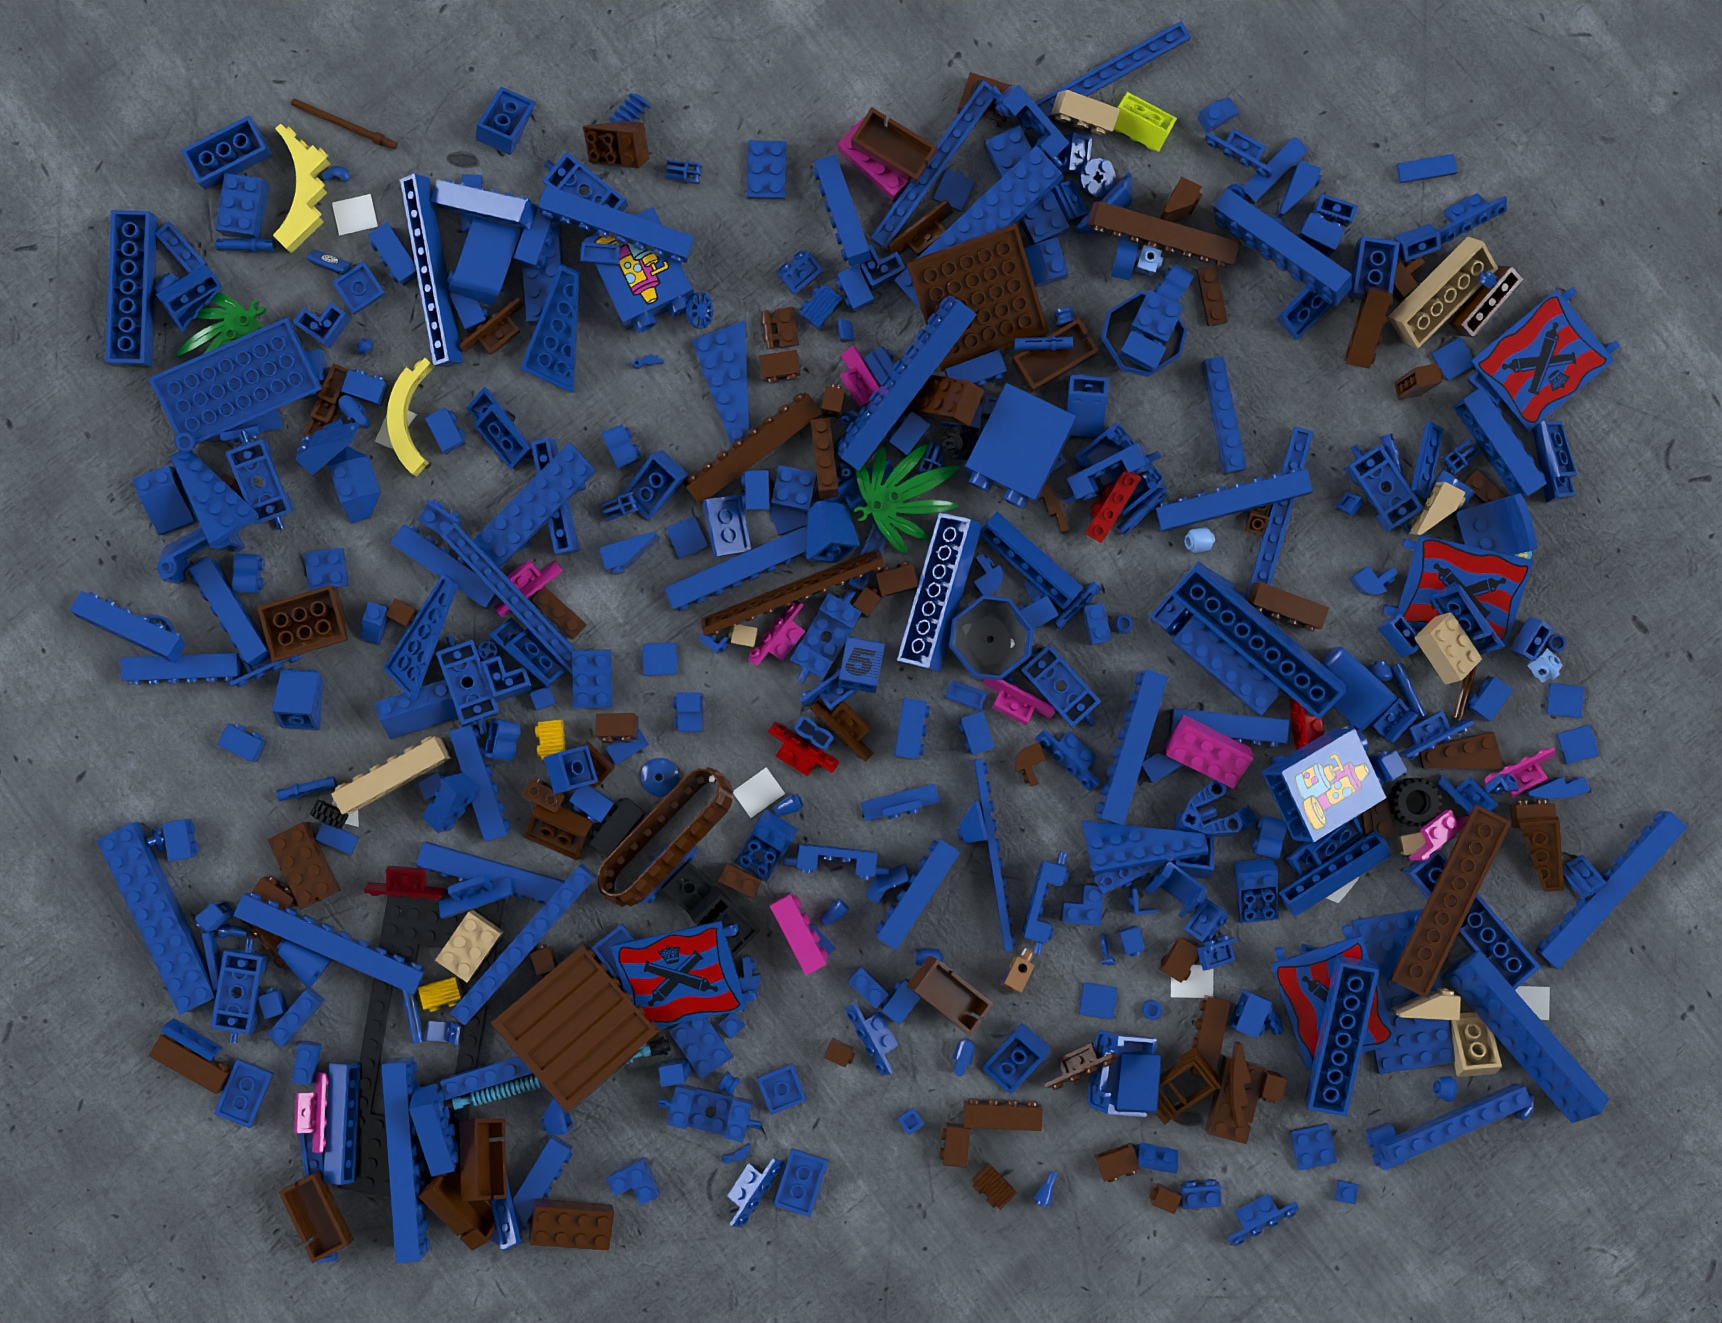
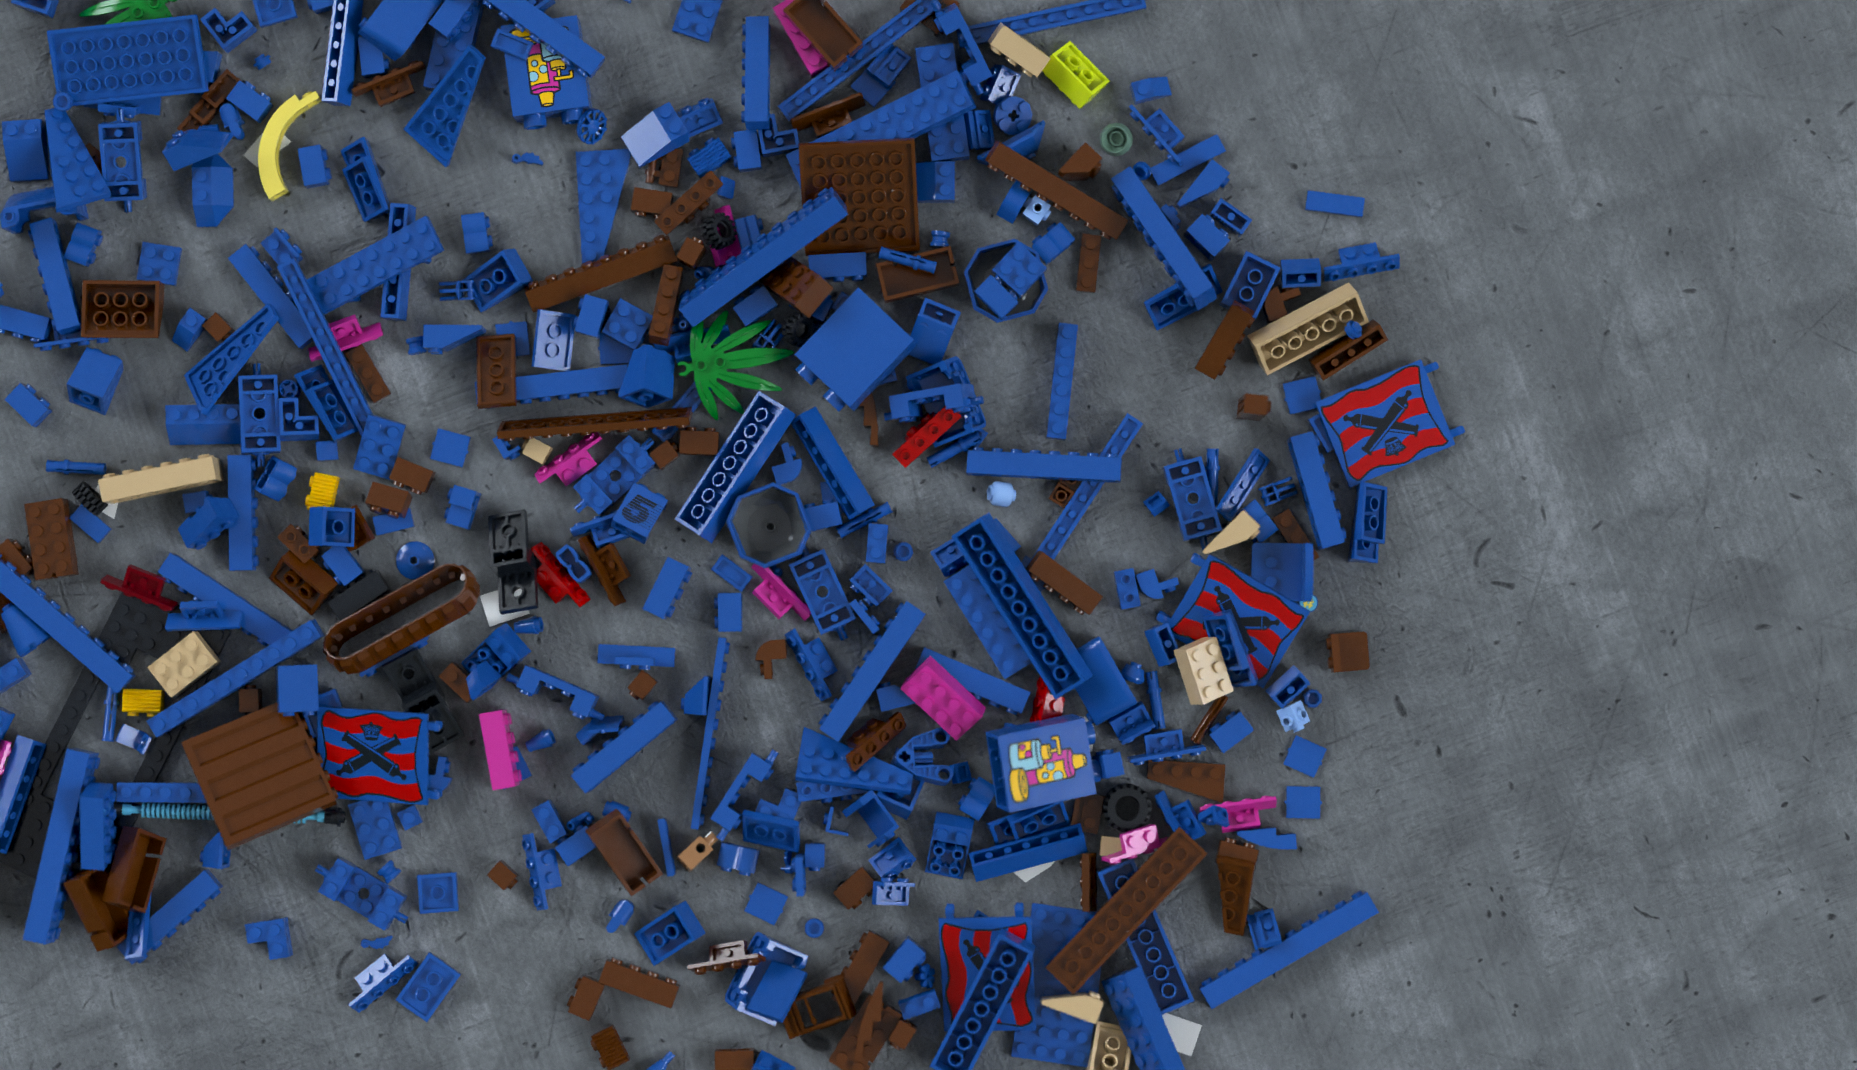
camera: 20 degrees right, 0 degrees up
reddish brown brick [529,1199,614,1251] -> none
blue brick [659,1058,691,1087] -> none
blue plate [898,1107,925,1135] -> none
white sticker [1171,965,1213,998] -> none
none -> blue slope [275,664,319,716]
none -> reddish brown brick [389,457,436,495]
none -> blue wheel [406,336,427,355]
none -> blue slope [466,660,502,701]
none -> reddish brown tile [476,334,517,409]
none -> black bracket [488,509,538,615]
none -> blue arm [566,812,595,831]
none -> slope [621,102,690,168]
none -> reddish brown brick [627,670,658,700]
none -> reddish brown bracket [654,171,724,235]
none -> blue tile [657,818,676,877]
none -> black tyre [701,213,737,250]
none -> blue brick [717,842,760,876]
none -> blue tile [742,810,800,853]
none -> blue plate [791,853,806,896]
none -> reddish brown bracket [845,711,907,772]
none -> blue bracket [849,564,893,607]
none -> blue plate [849,599,880,634]
none -> blue plate [866,44,911,88]
none -> blue brick [898,988,940,1020]
none -> reddish brown plate [1080,853,1097,912]
none -> sand green hat [1100,123,1133,156]
none -> blue brick [1113,568,1141,610]
none -> reddish brown bracket [1326,631,1370,673]

